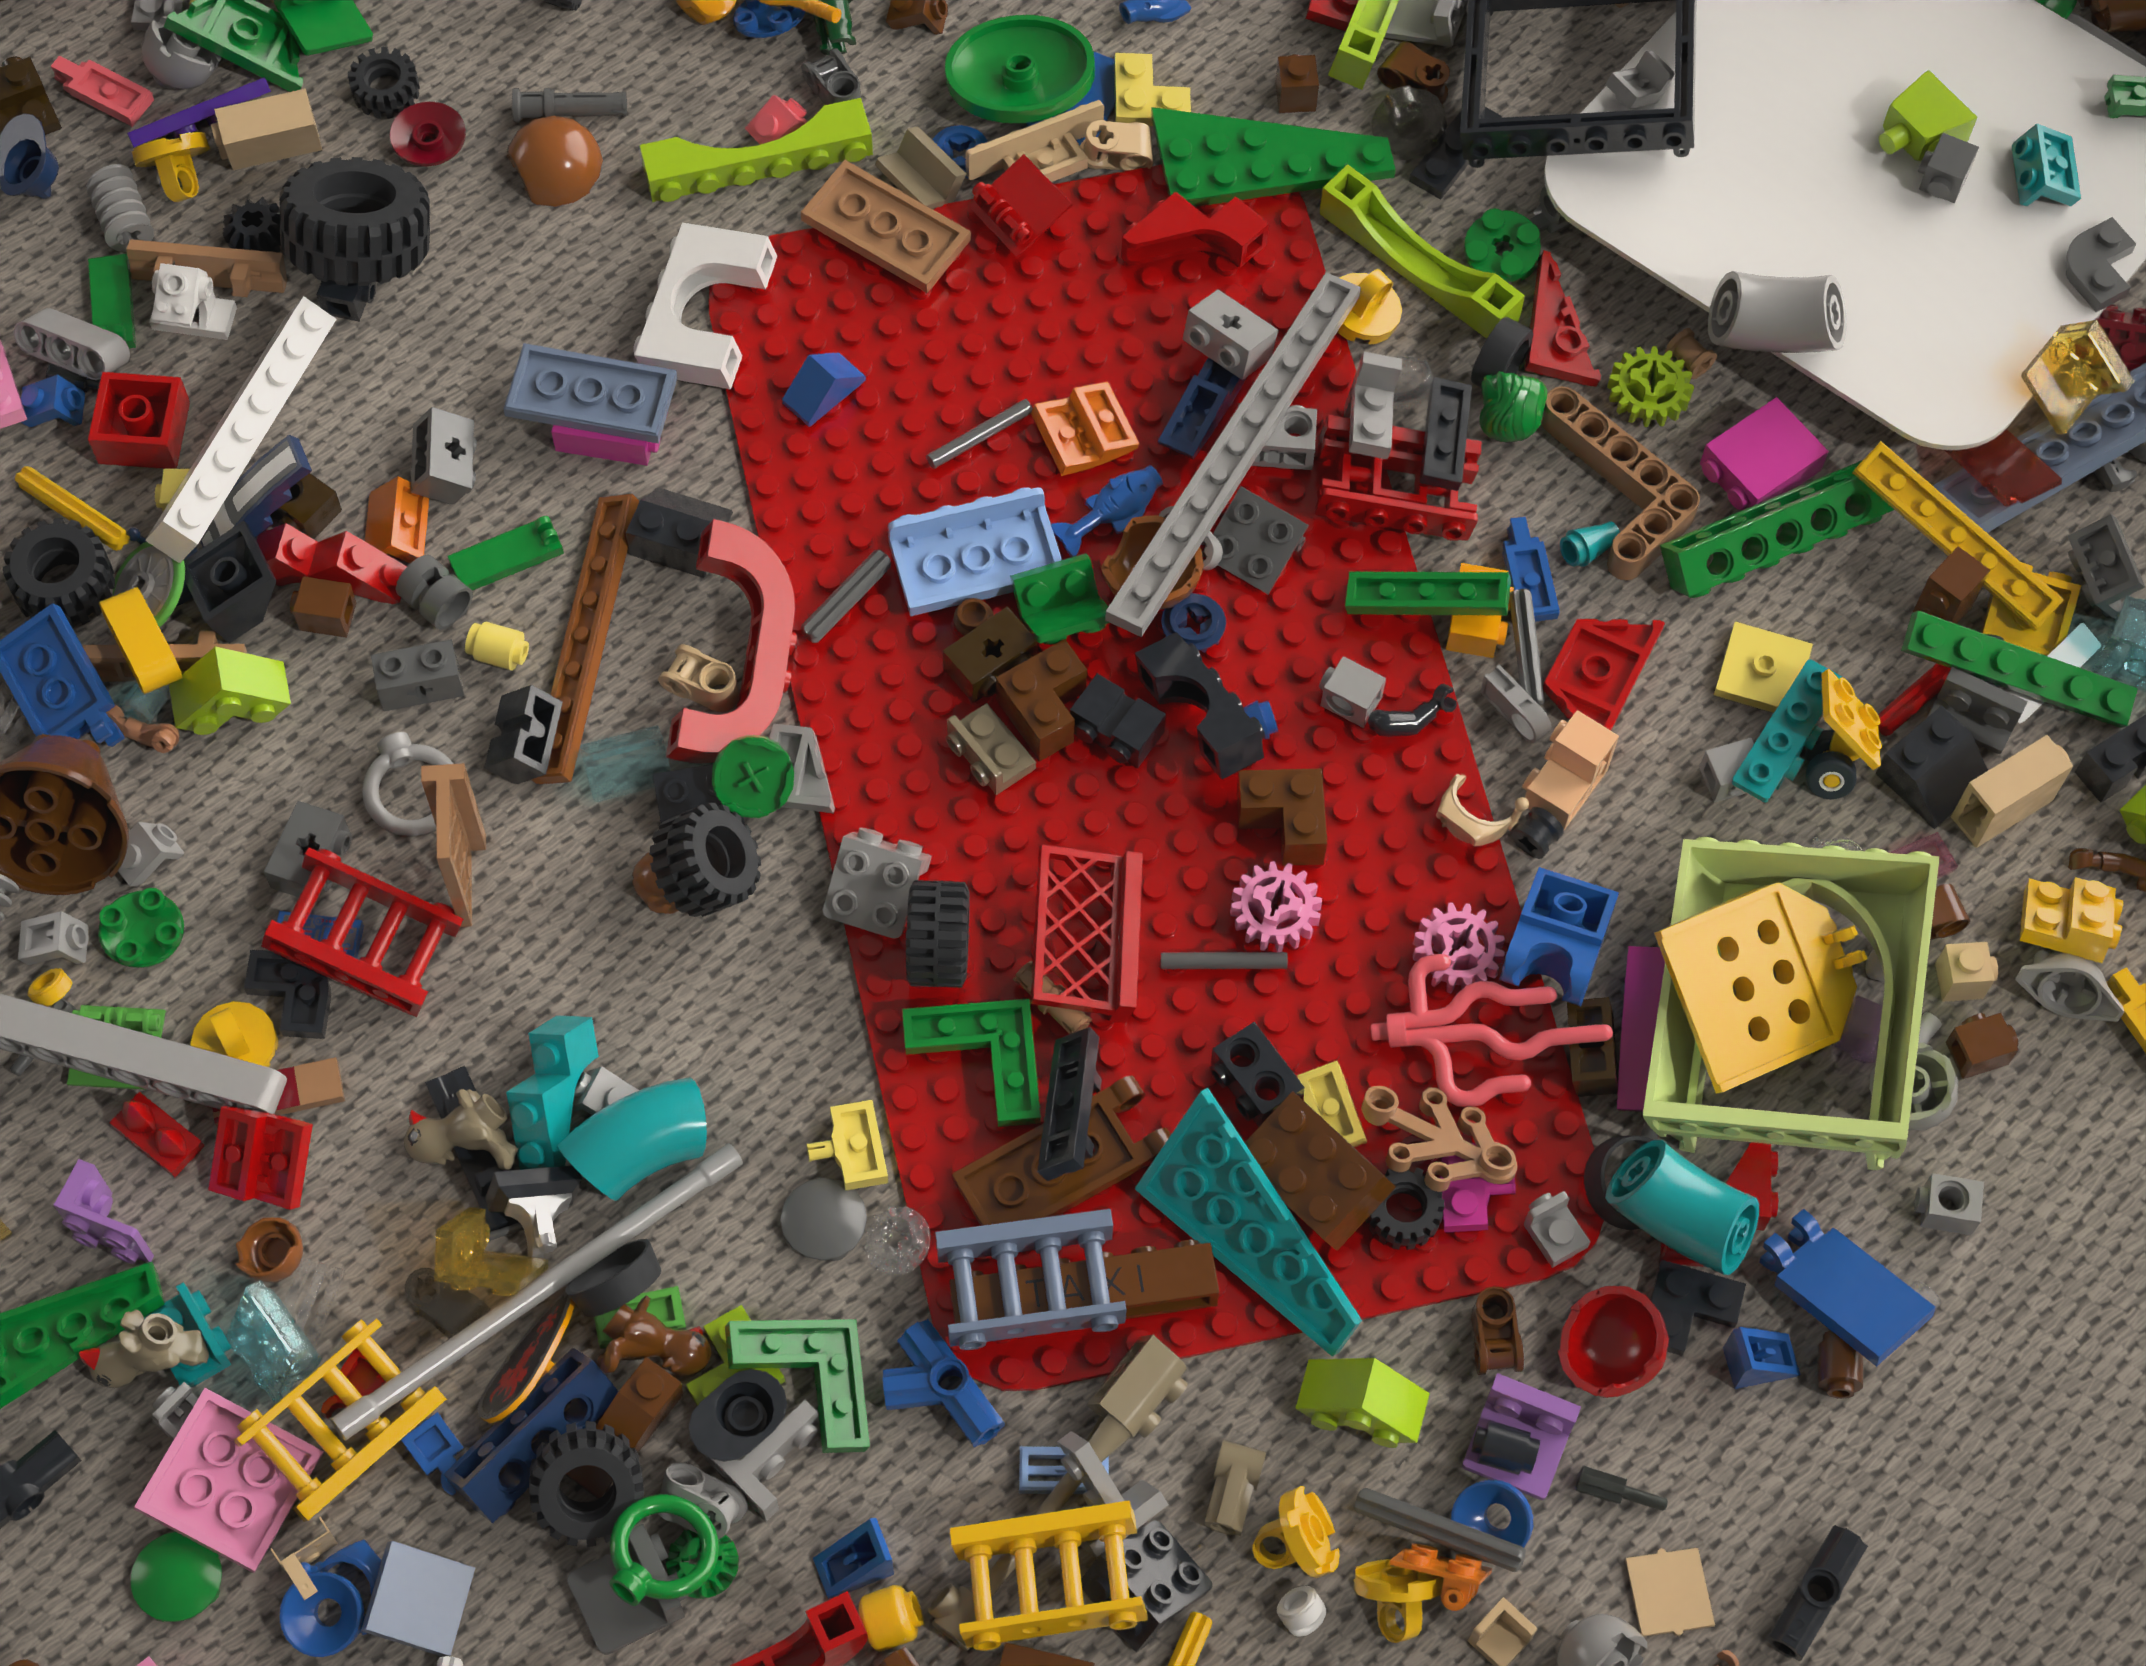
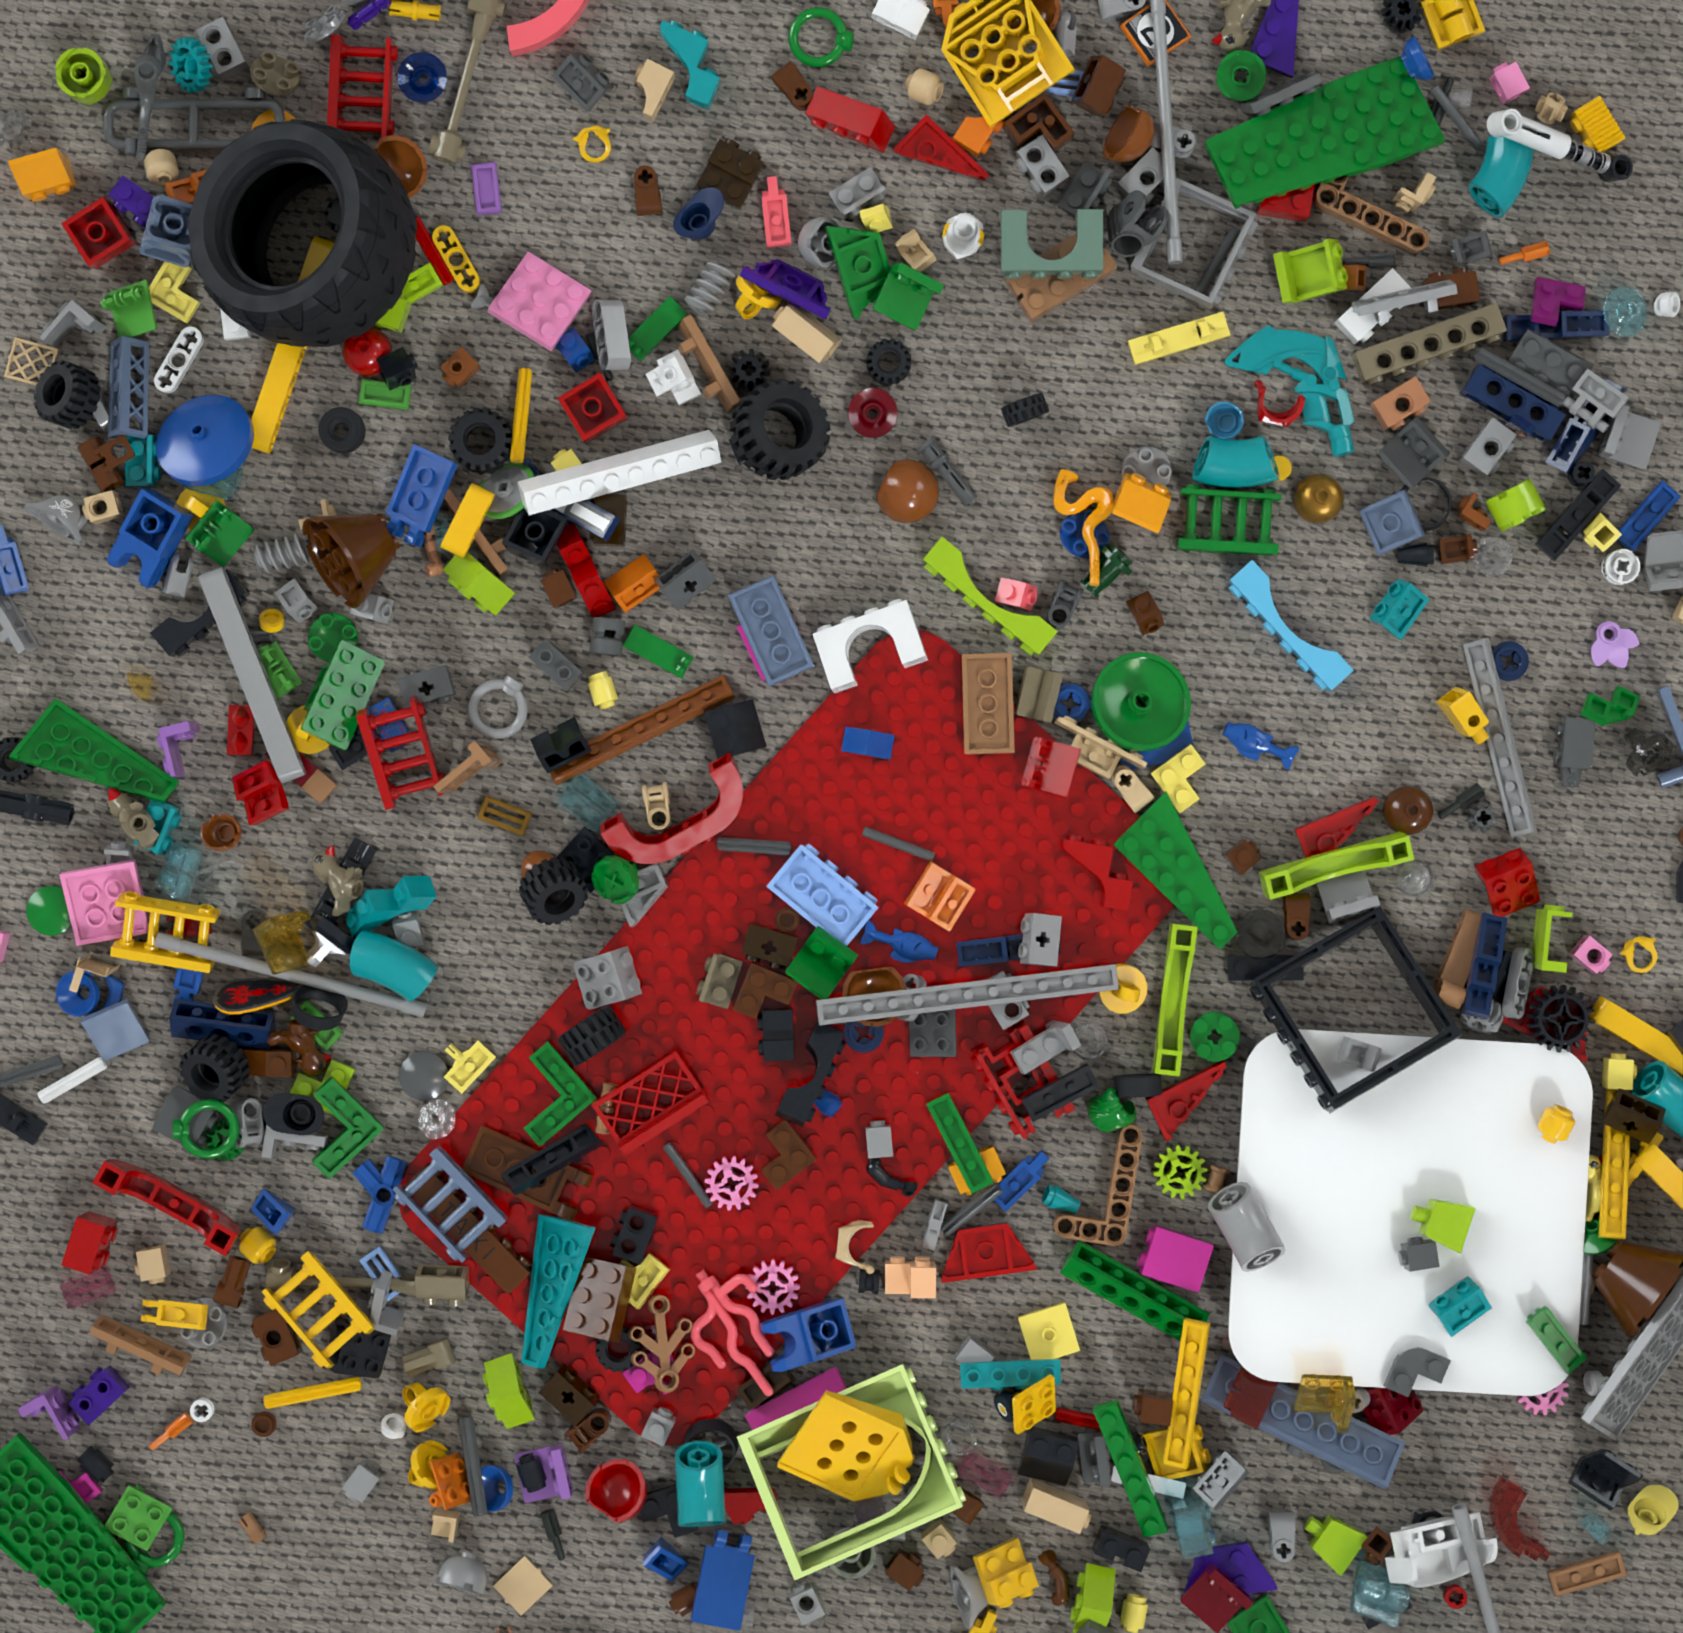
camera: 60 degrees right, 25 degrees up
none -> green bracket [301,640,385,750]
none -> pearl gold tile [477,795,533,836]
none -> dark brown brick [538,1364,600,1426]

